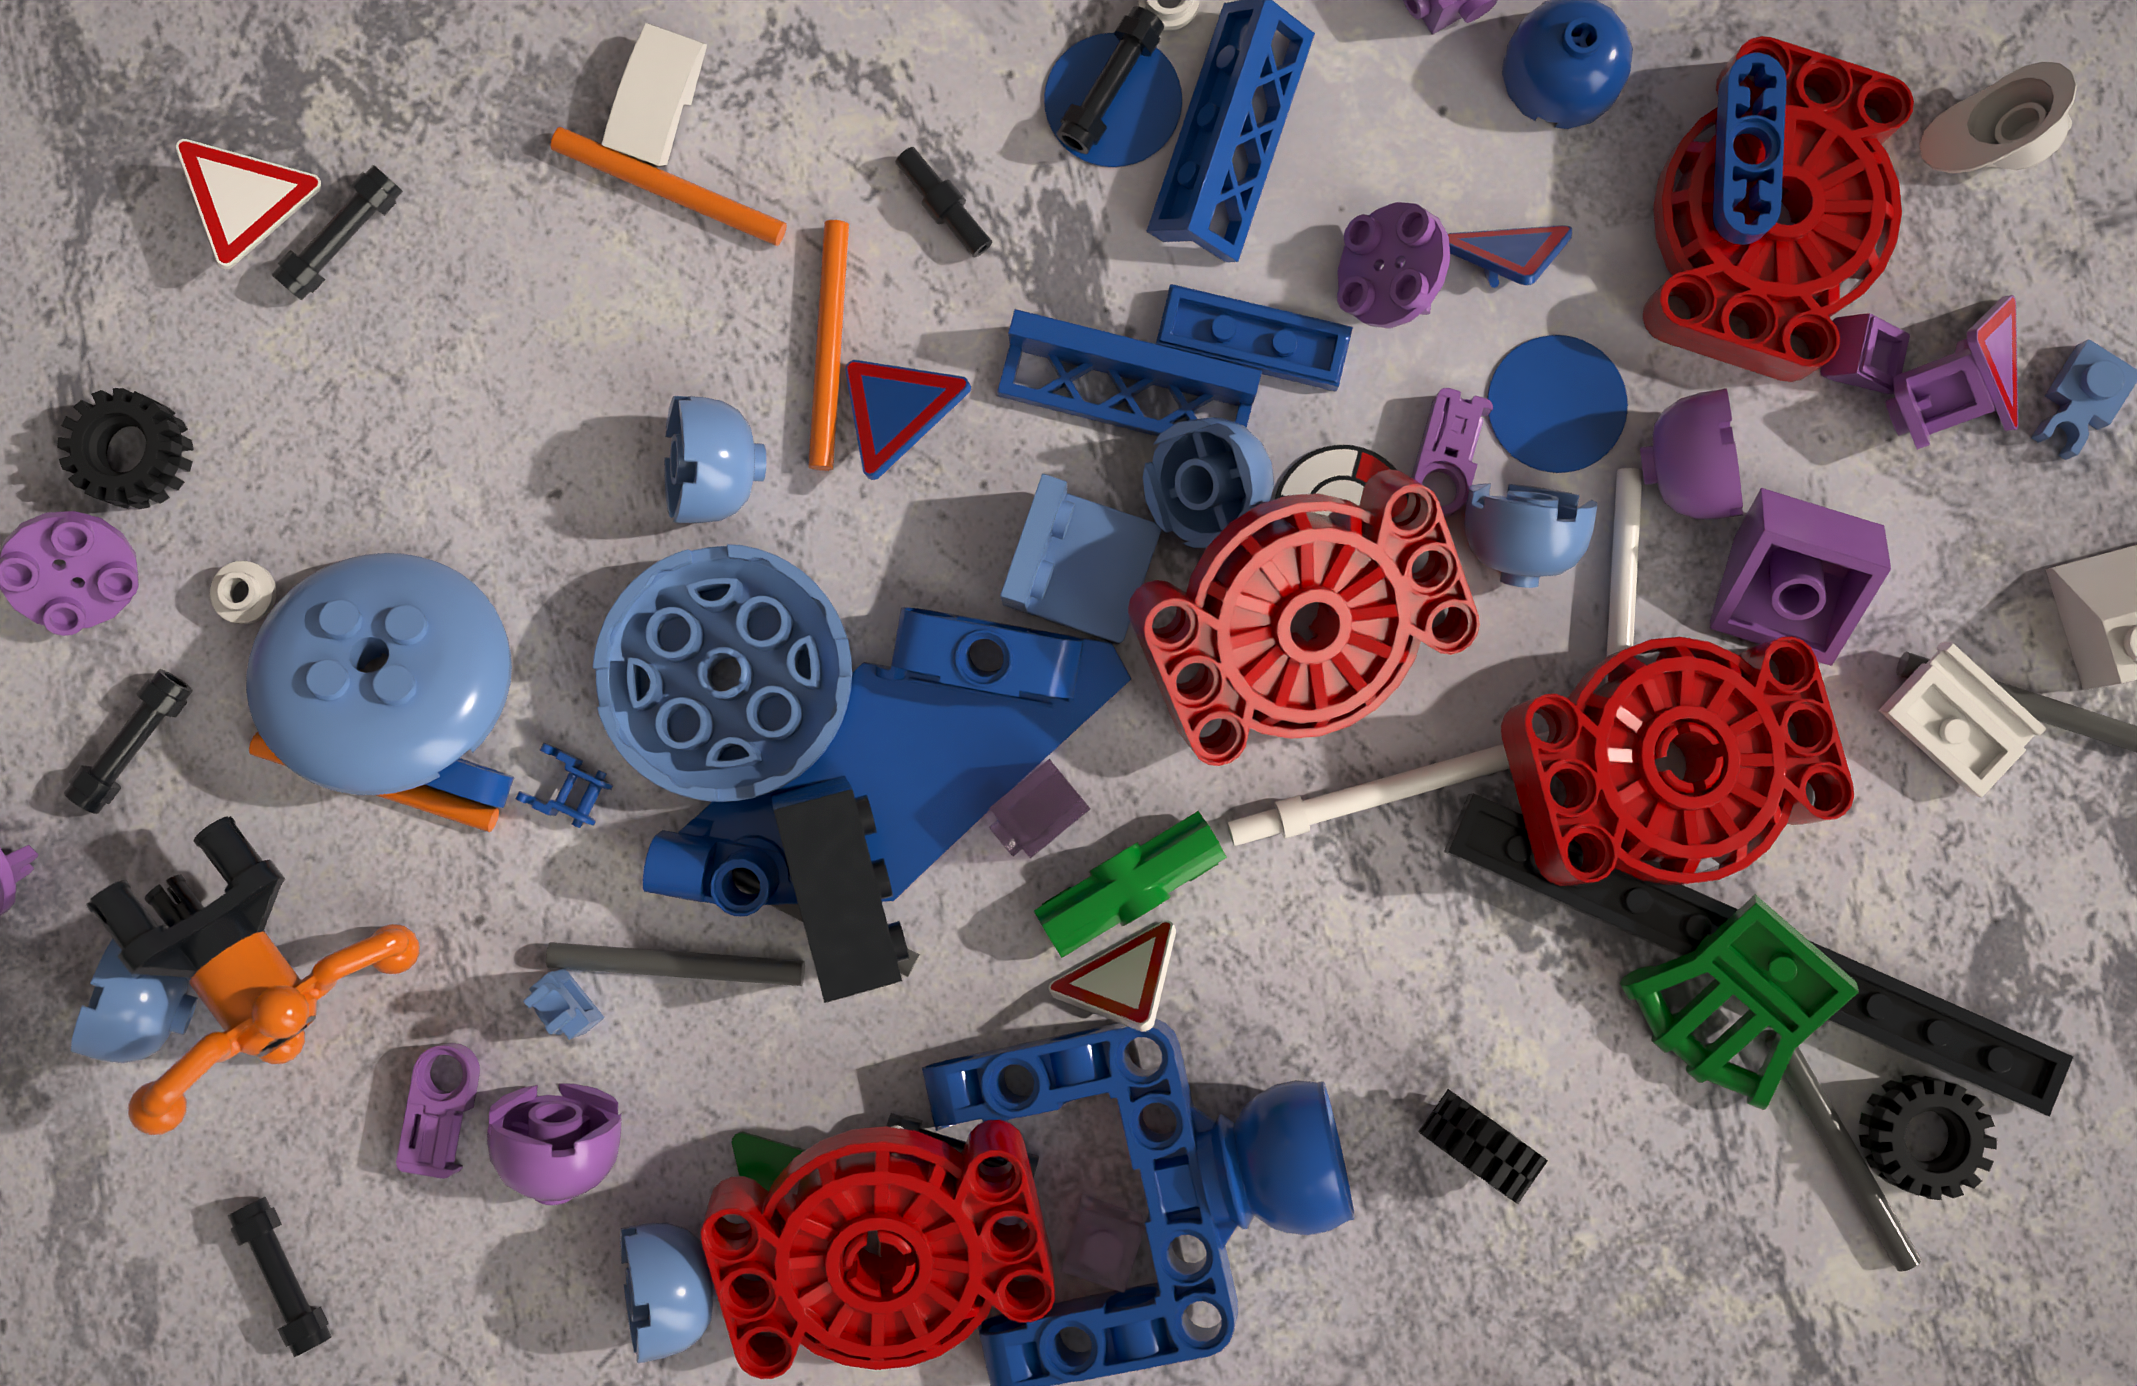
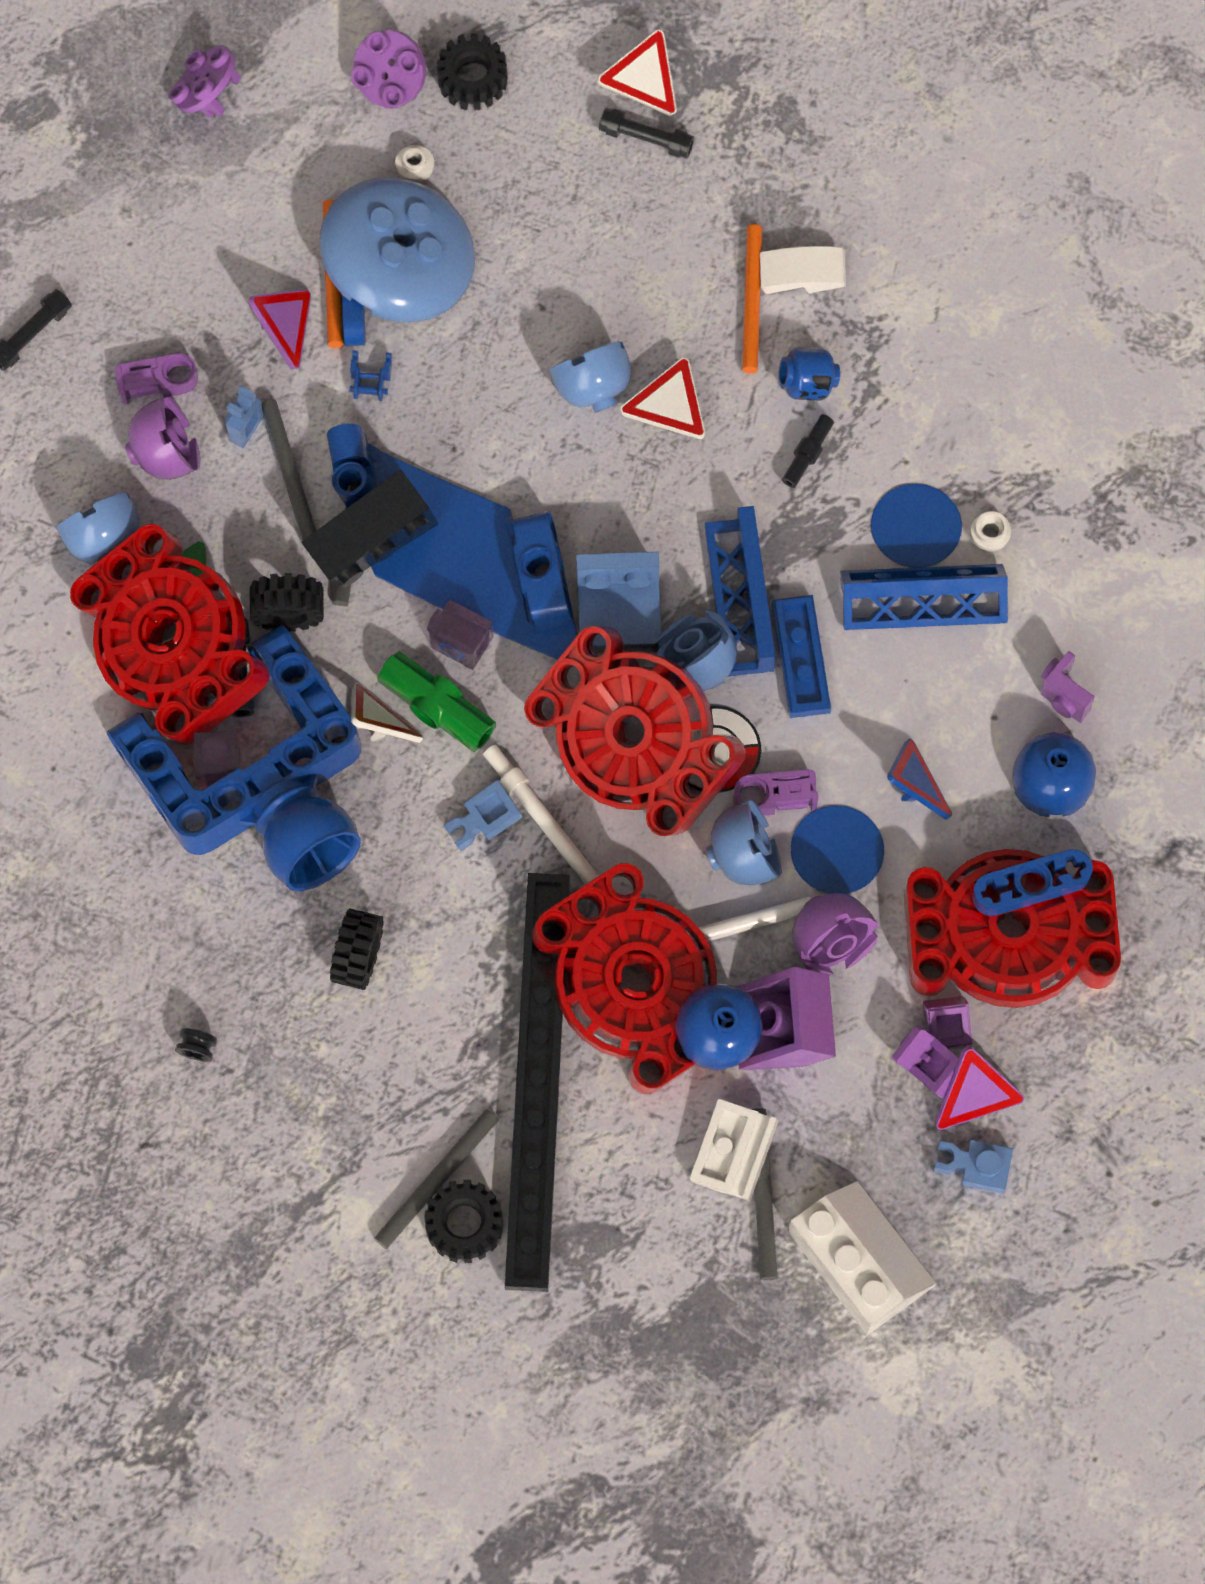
camera: 65 degrees right, 15 degrees down
black bar [64,669,193,814] -> none
medium blue cylinder [71,938,198,1063] -> none
wheel [86,816,420,1135] -> none
medium blue brick [593,544,852,802] -> none
orange bar [808,220,849,471] -> none
piece [845,360,971,480] -> none
black bar [1057,6,1164,154] -> none
medium lavender plate [1337,202,1450,329] -> none
green plate [1620,894,1859,1110] -> none
white piece [1919,61,2077,173] -> none
none -> piece [249,289,311,370]
none -> black tyre [250,573,324,632]
none -> medium blue plate [444,780,523,851]
none -> piece [621,358,705,439]
none -> blue cylinder [675,983,762,1071]
none -> blue head [778,347,840,401]

